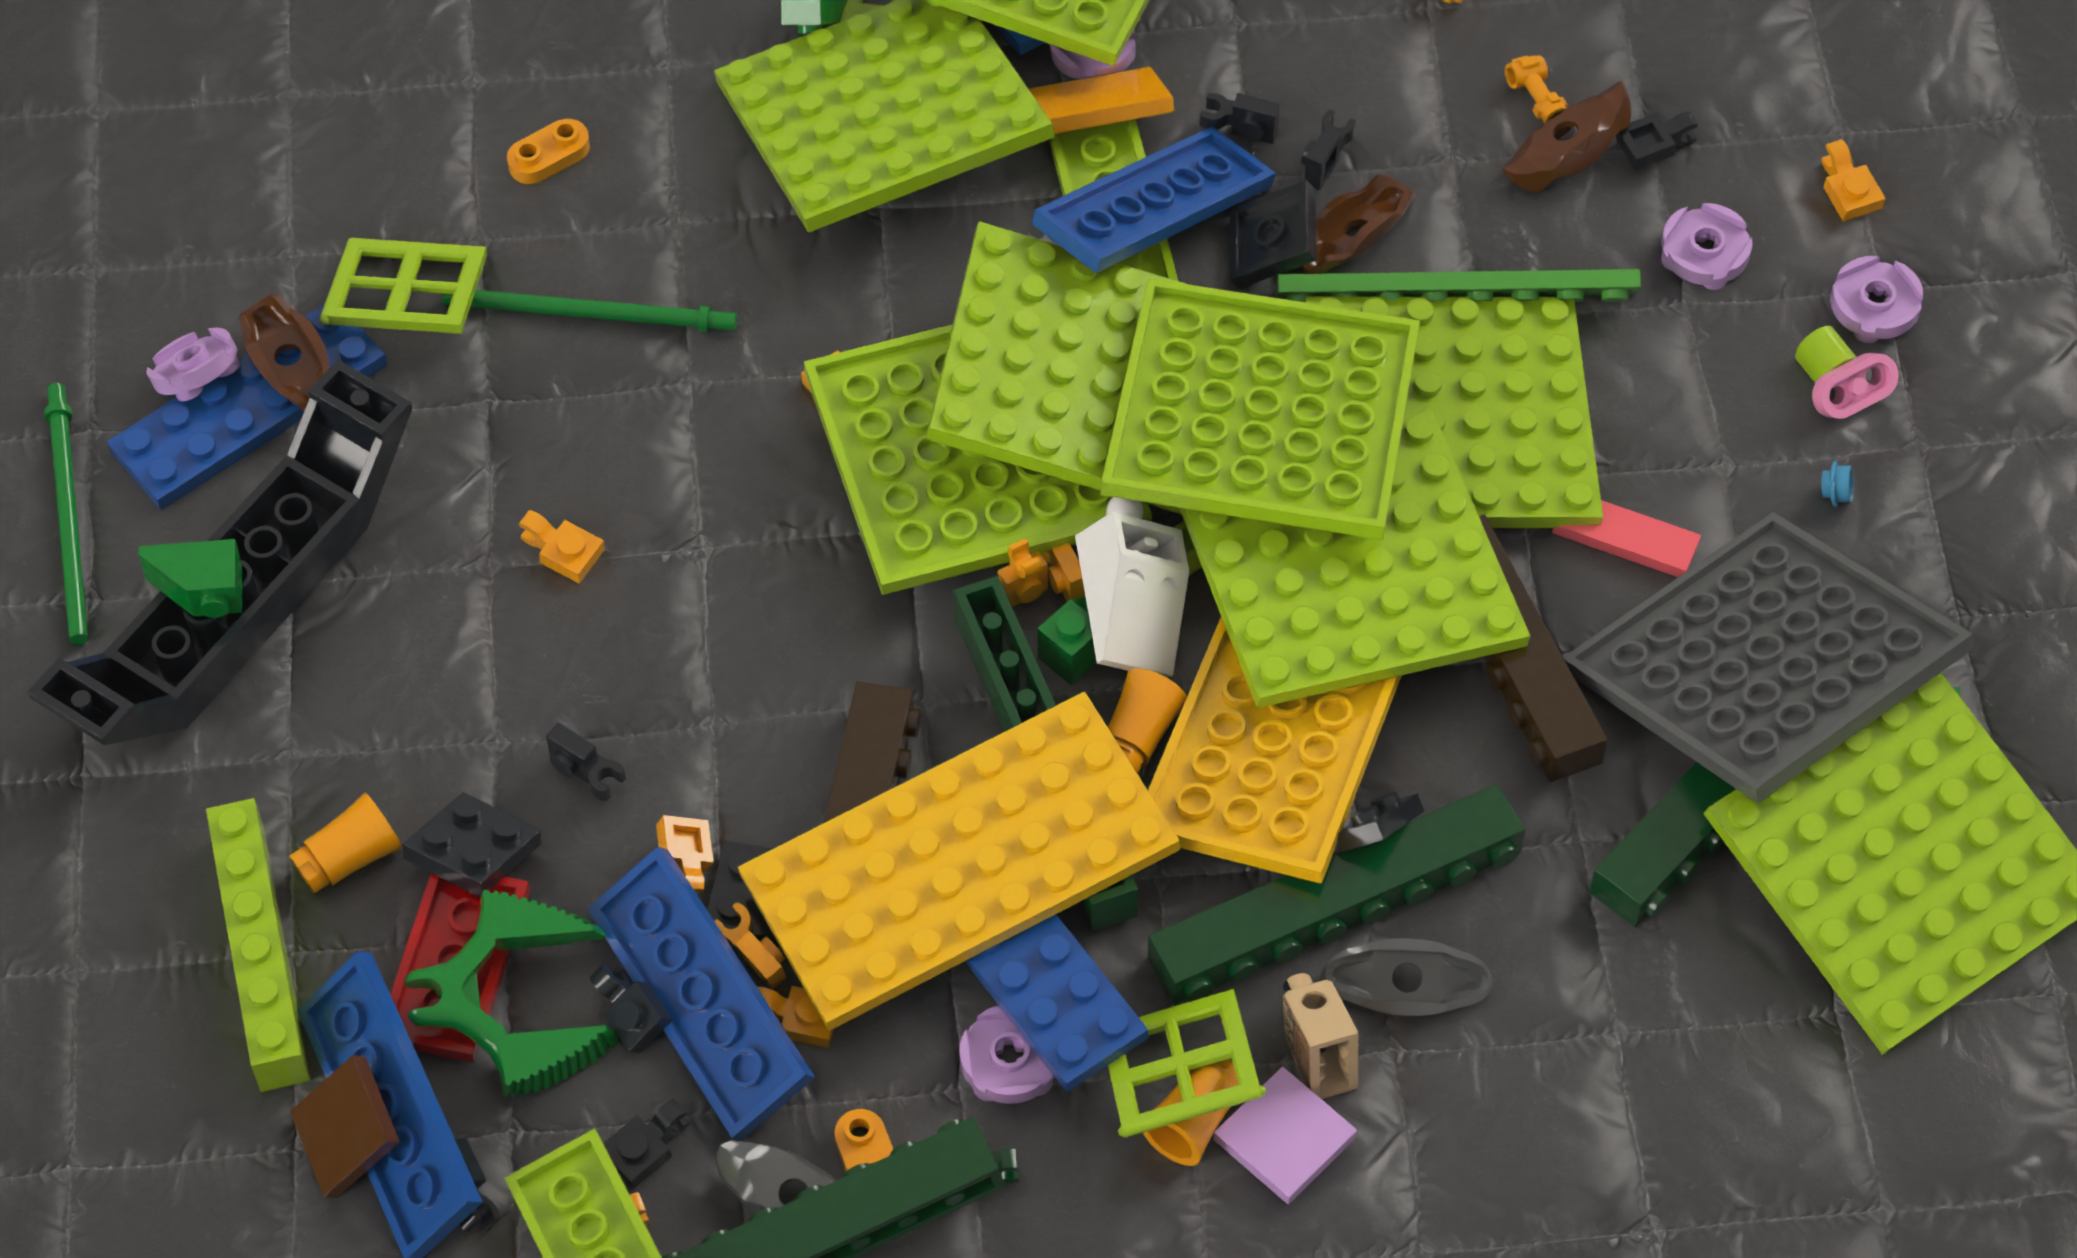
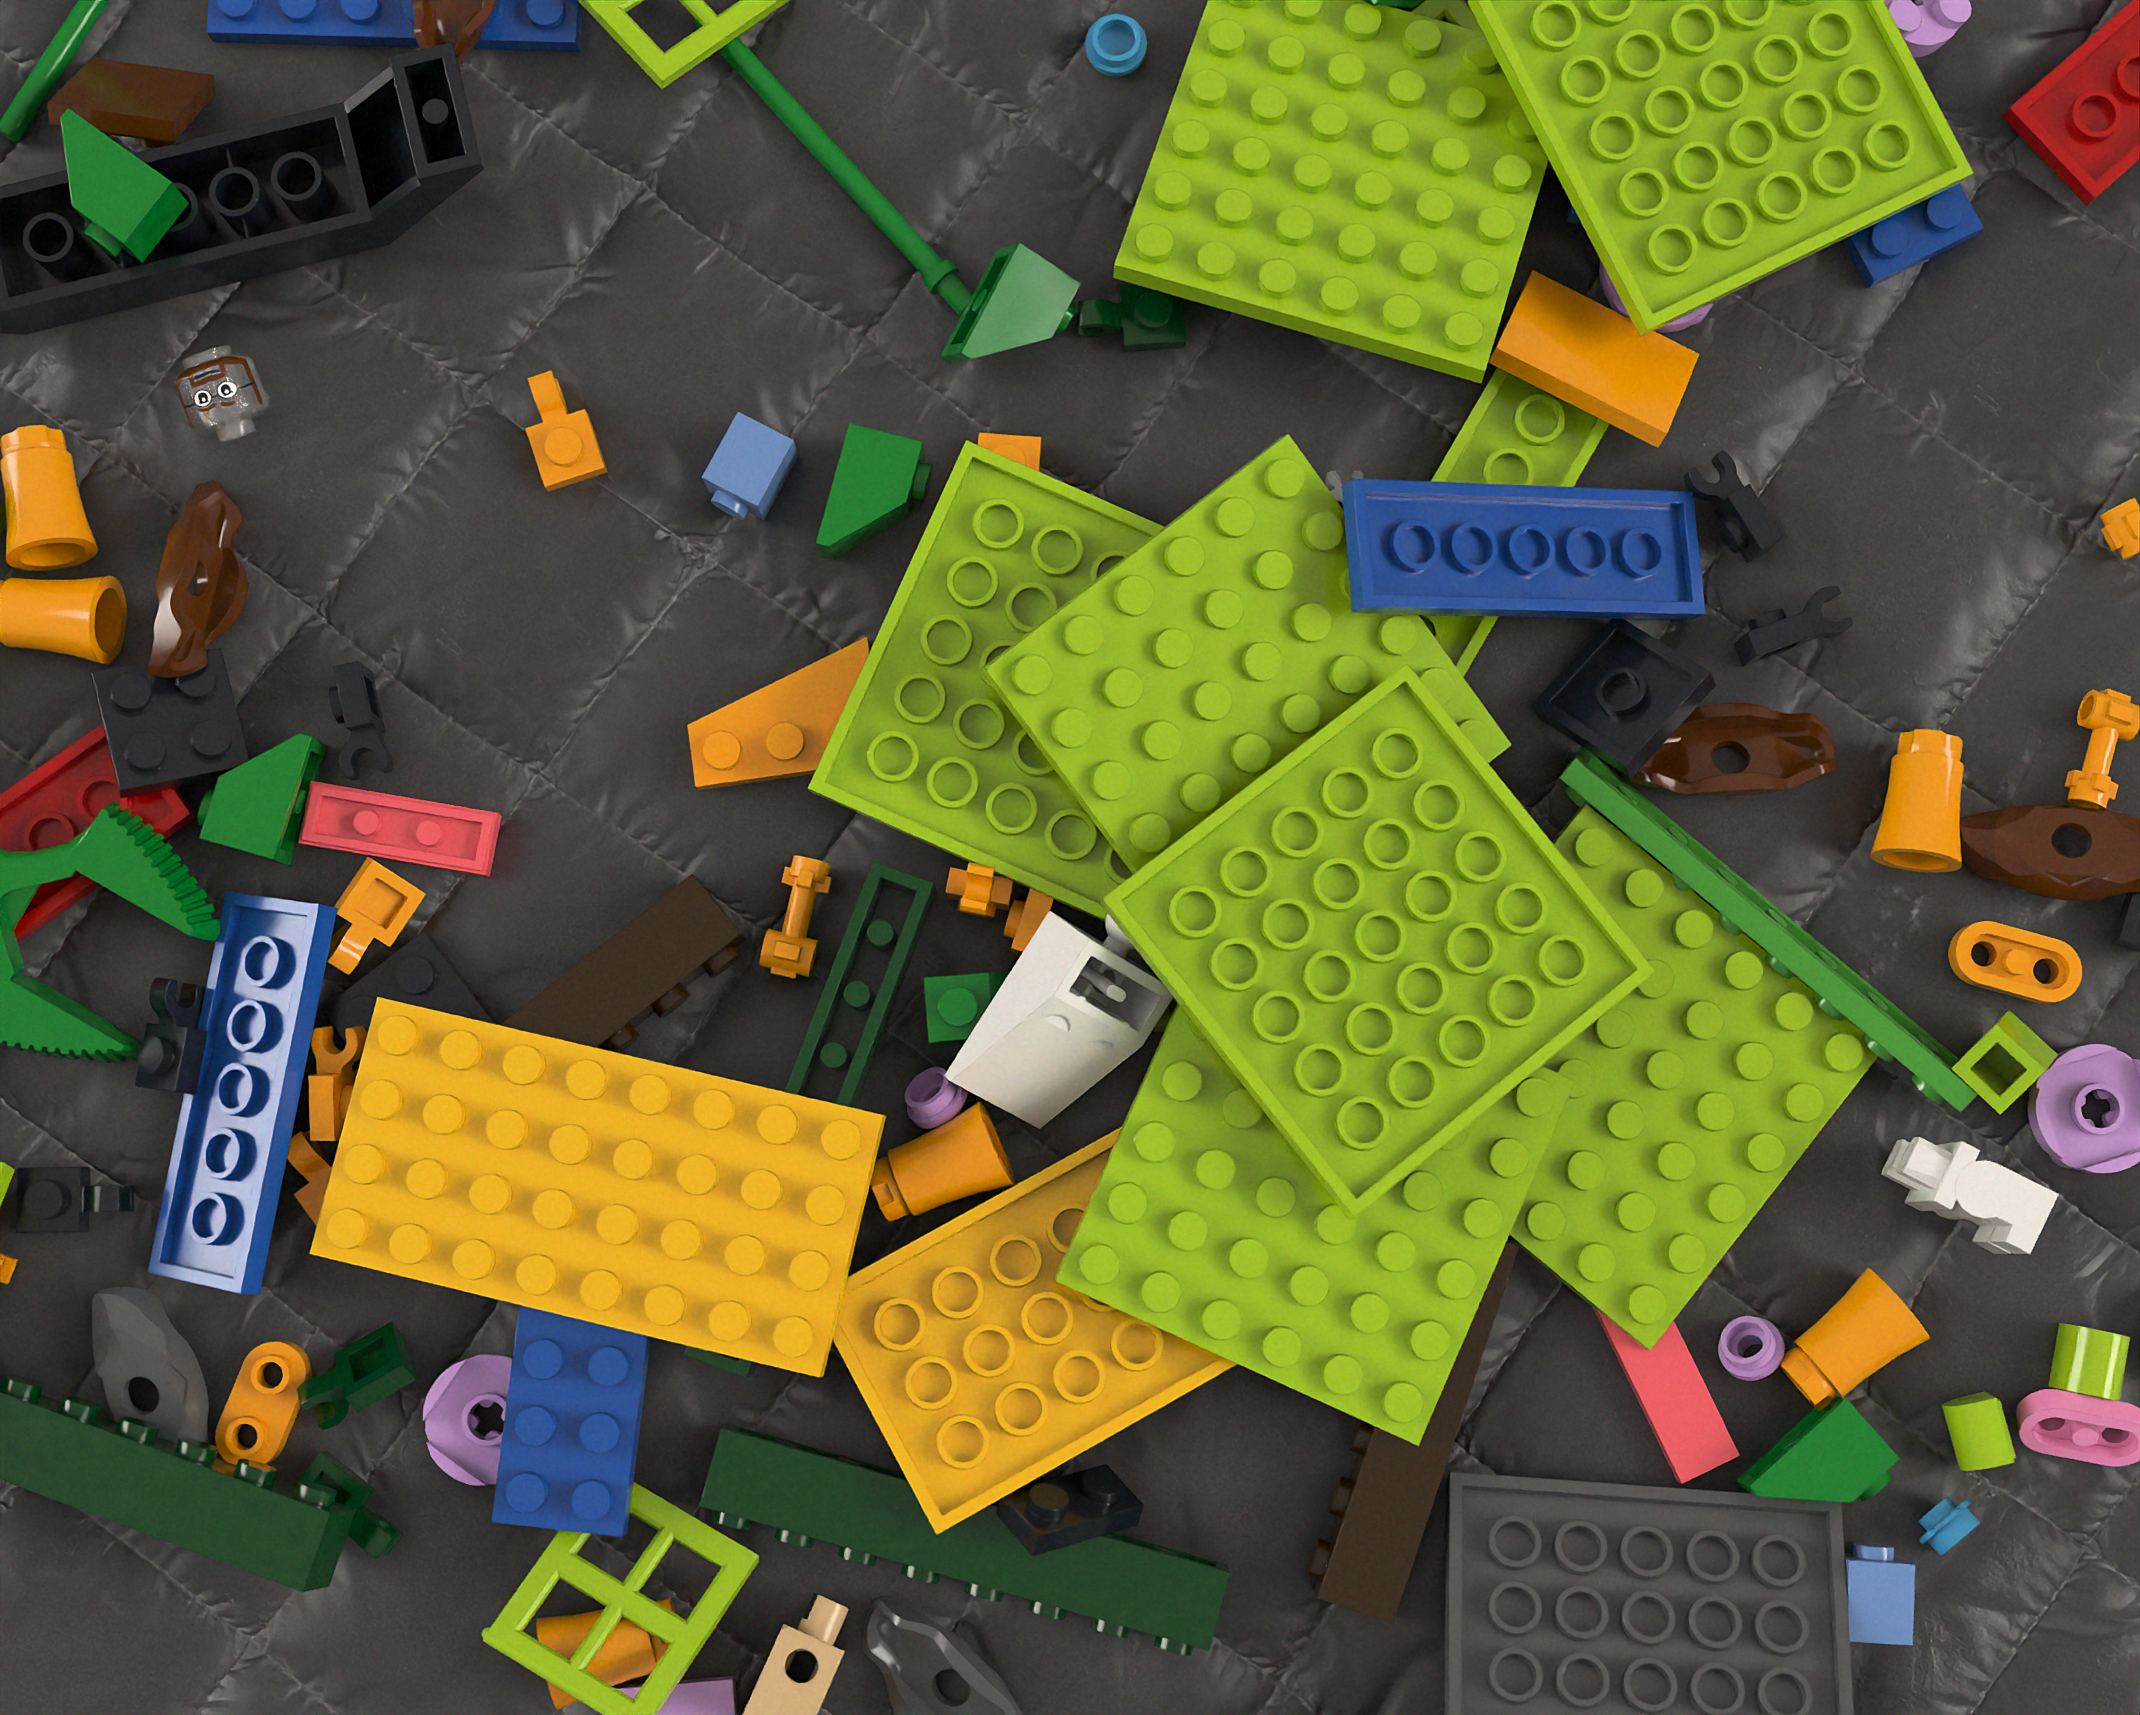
camera: 40 degrees right, 25 degrees up
none -> light orange plant [0,425,98,571]
none -> reddish brown tile [47,58,215,148]
none -> reddish brown piece [148,480,249,678]
none -> clear head [174,345,269,443]
none -> green slope [198,733,328,866]
none -> dark green plate [297,1321,416,1430]
none -> coral tile [298,781,502,877]
none -> light orange wing [687,637,870,790]
none -> medium blue brick [702,412,799,520]
none -> light orange bar [759,855,833,980]
none -> green slope [816,423,933,560]
none -> lavender plate [904,1067,968,1129]
none -> green slope [940,243,1081,363]
none -> dark green plate [1076,284,1187,352]
none -> dark azure plate [1085,14,1147,77]
none -> lavender plate [1718,1316,1785,1381]
none -> green slope [1735,1396,1900,1503]
none -> light orange plant [1779,1268,1930,1411]
none -> medium blue brick [1845,1542,1915,1646]
none -> light orange plant [1870,729,1964,873]
none -> white hips [1881,1137,2059,1254]
none -> lime brick [1942,1391,2016,1471]
none -> light orange plate [1948,921,2082,1004]
none -> lime brick [1951,1010,2058,1115]

